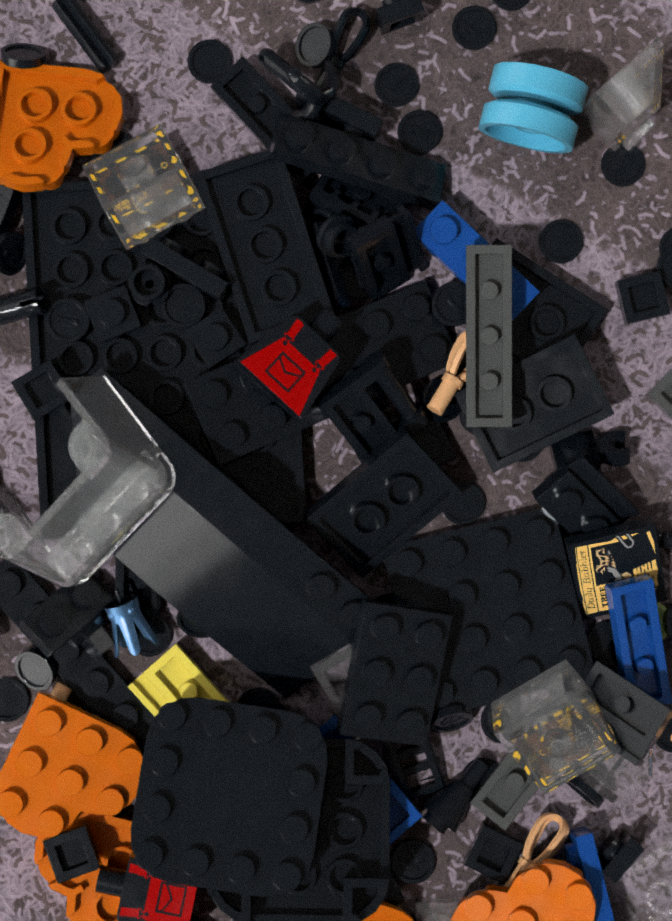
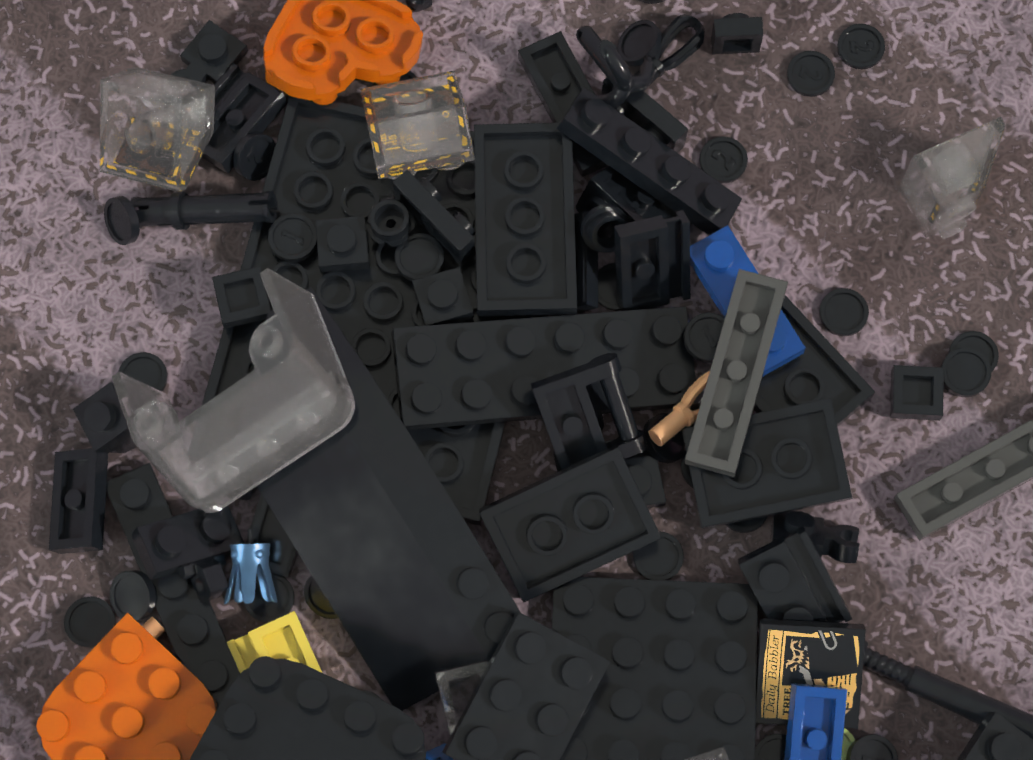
camera: 25 degrees right, 15 degrees down
black piece [188,40,232,84] -> none
torso [233,308,343,421] -> none
black piece [375,63,418,107] -> none
medium azure wheel [478,62,589,154] -> none
black piece [601,143,645,187] -> none

